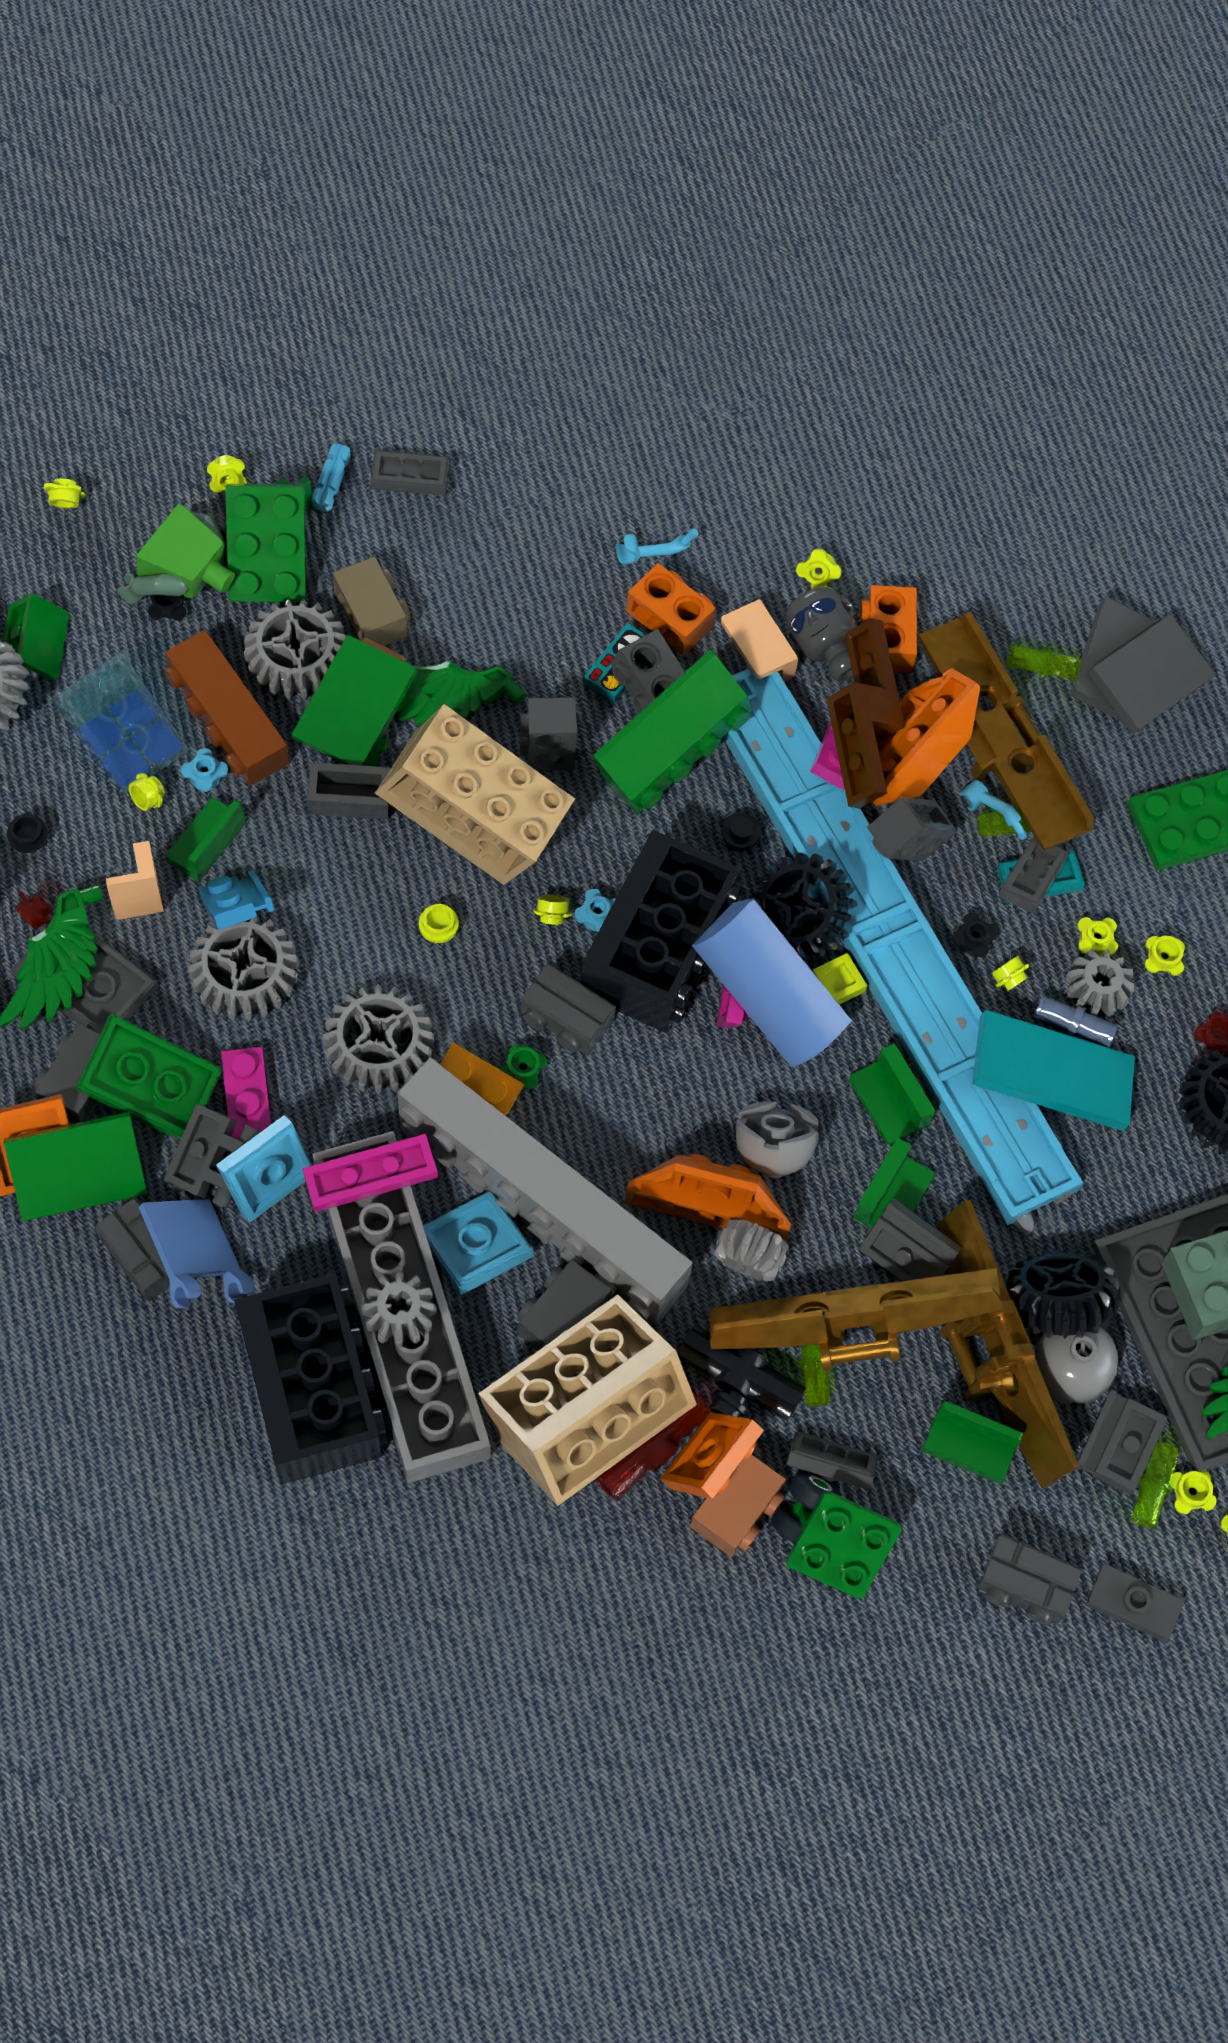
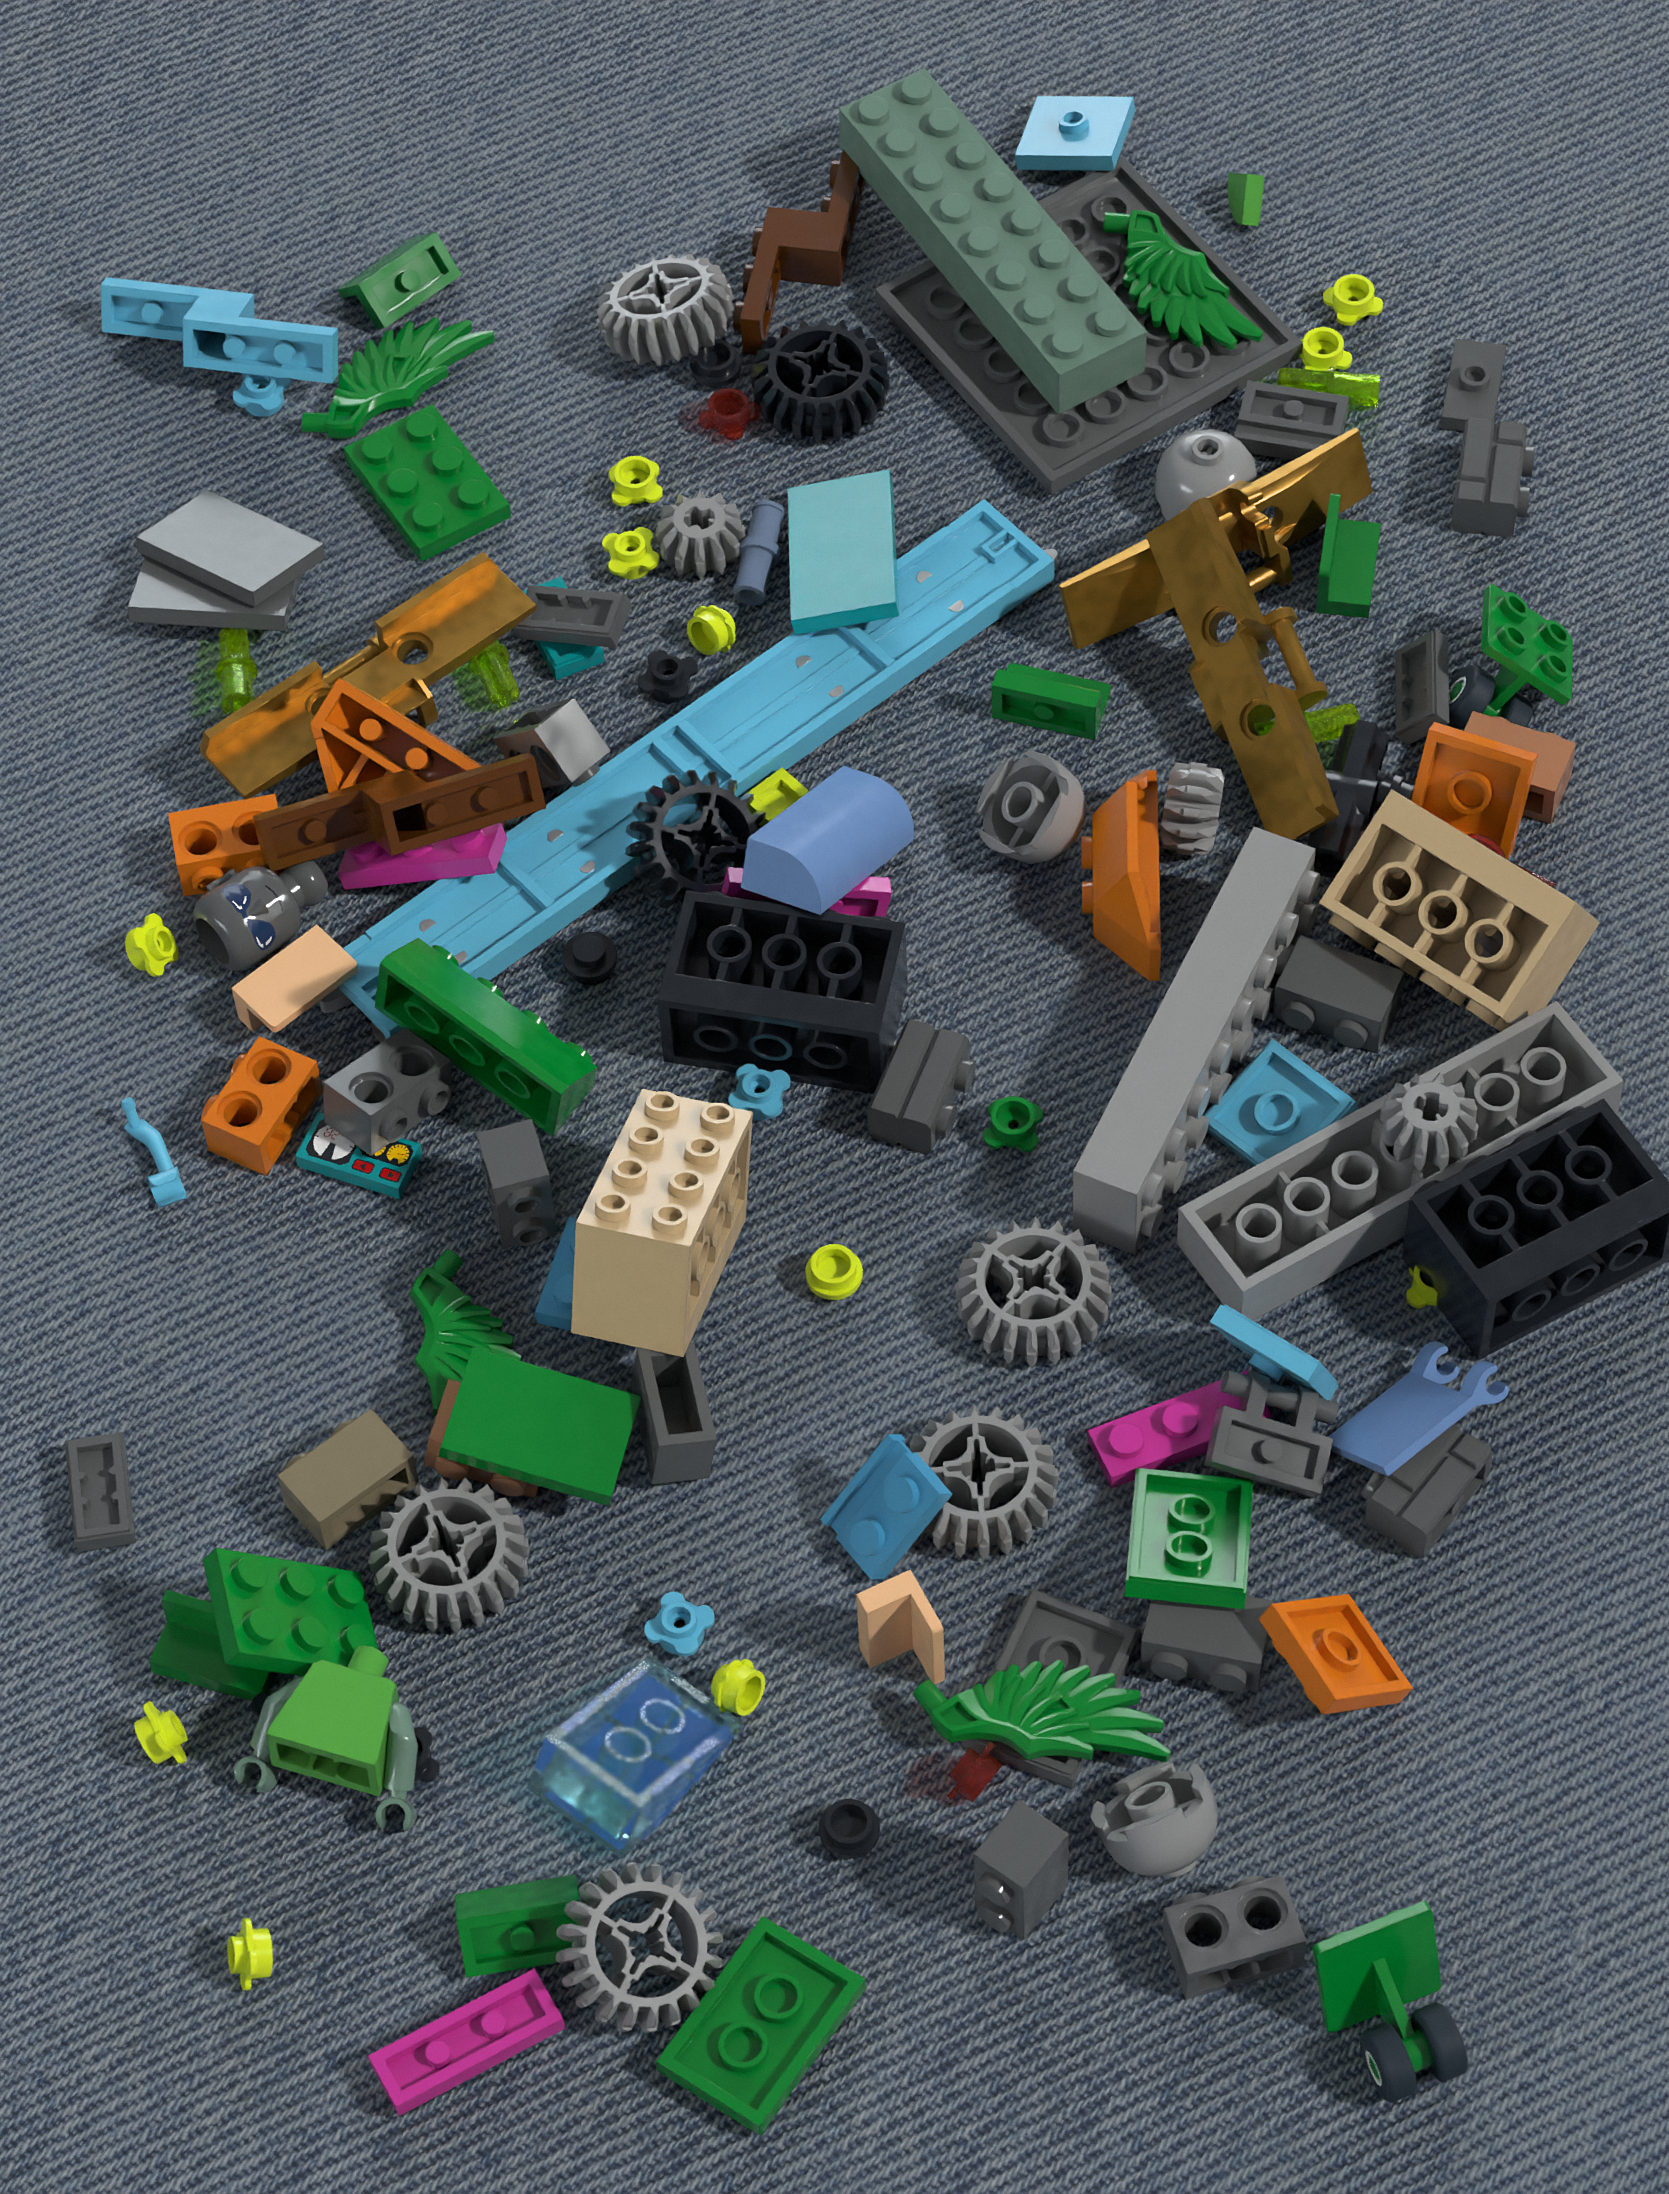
camera: 95 degrees left, 10 degrees down
green tile [4,1112,147,1221] -> none
dark orange brick [164,630,290,786] -> none
green panel [165,797,246,882] -> none
dark pink plate [302,1134,438,1212] -> none
medium azure axle [311,443,351,512] -> none
light orange plate [440,1042,525,1116] -> none
neon yellow plate [533,895,573,925] -> none
green panel [849,1043,936,1145] -> none
dark grey plate [859,1199,962,1281] -> none
medium azure piece [958,780,1028,840] -> none
black gear [1006,1250,1121,1340] -> none

